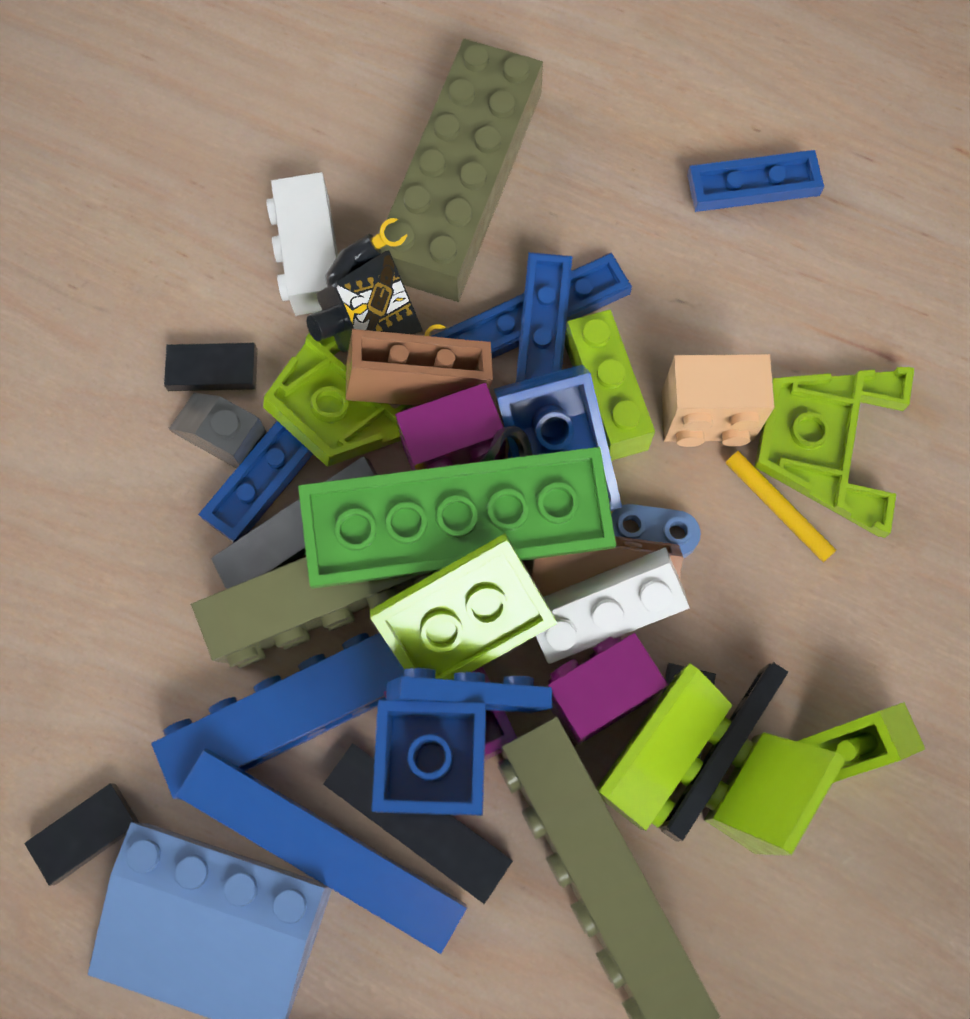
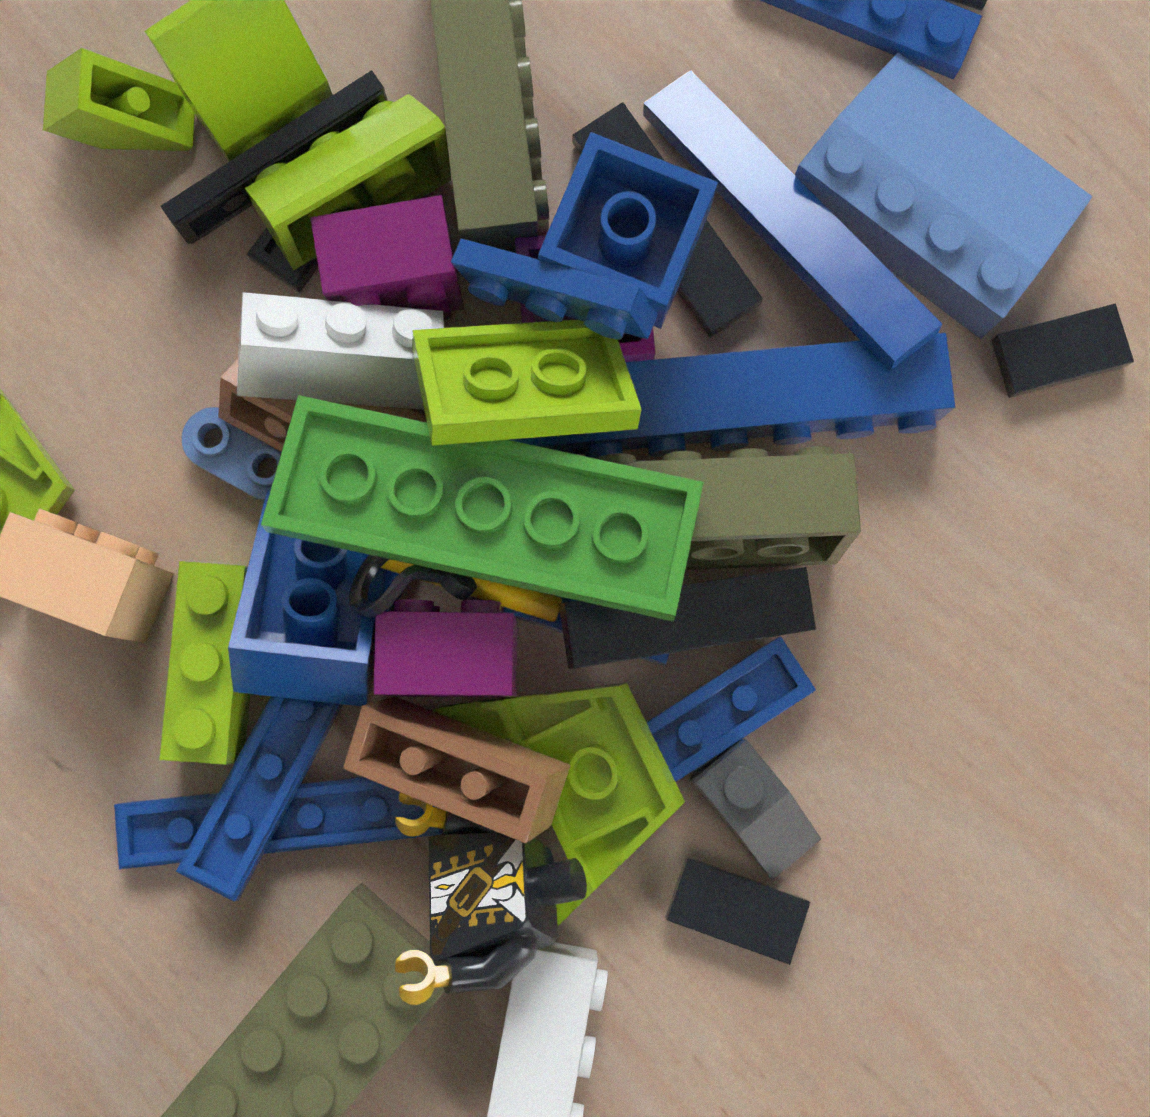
camera: 165 degrees left, 10 degrees up
yellow bar [725,451,837,563] -> none

